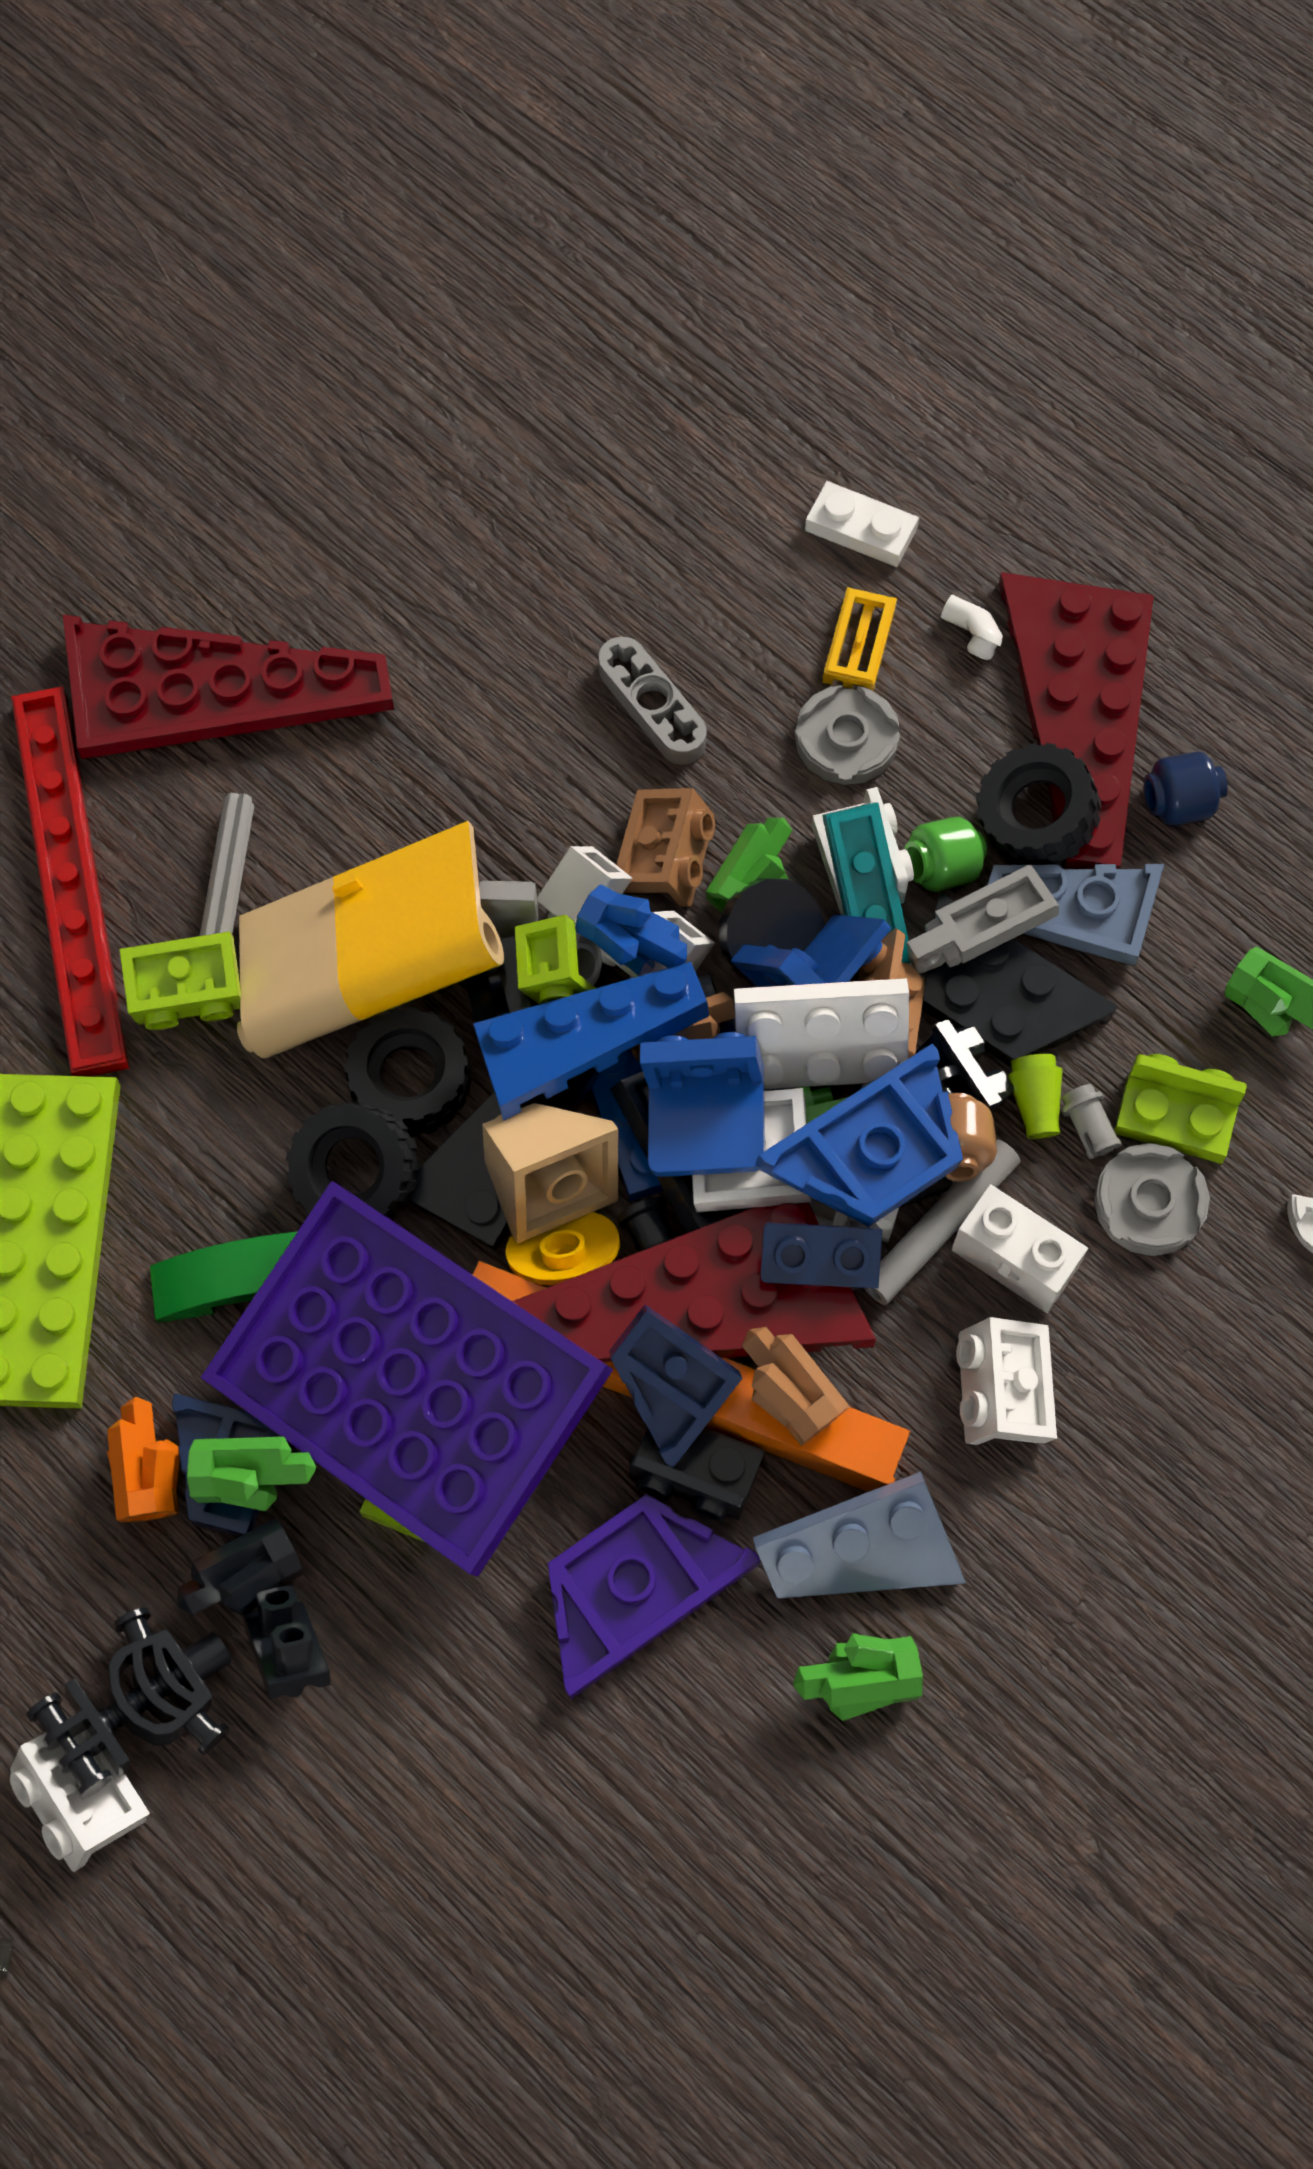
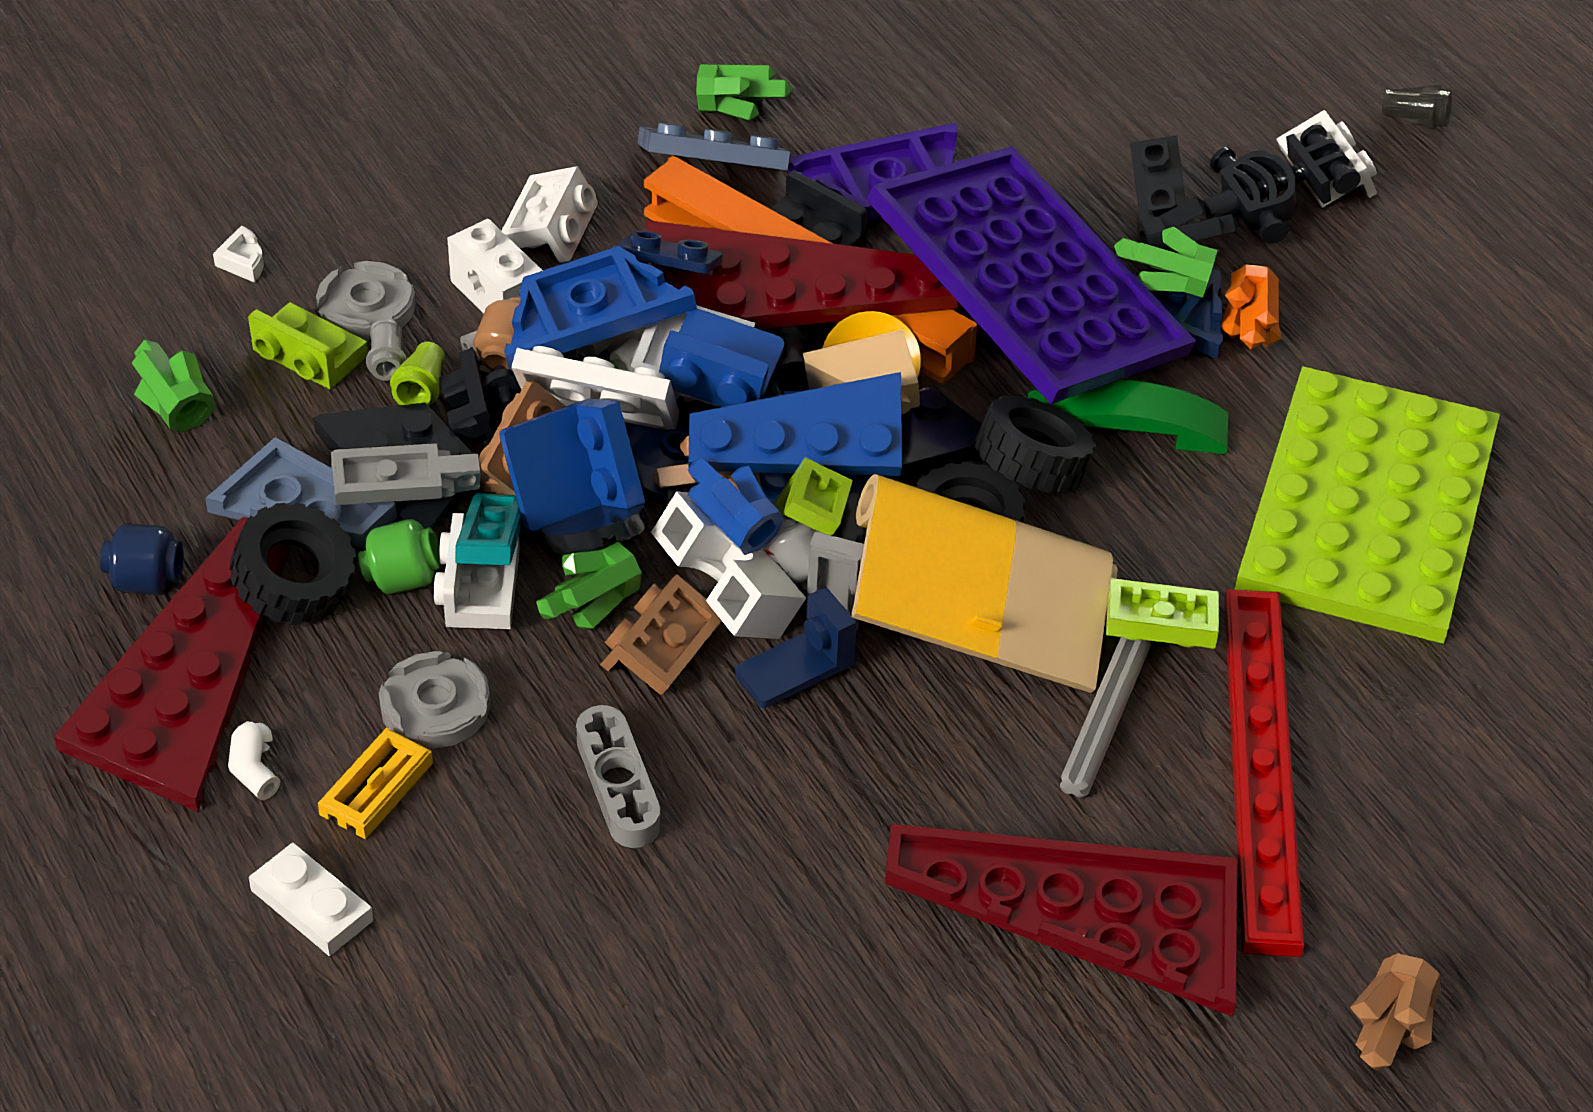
camera: 165 degrees left, 20 degrees down
dark blue wing [609,1304,743,1468] -> none
medium nougat rock [742,1327,850,1446] -> none
none -> dark blue bracket [735,587,857,708]

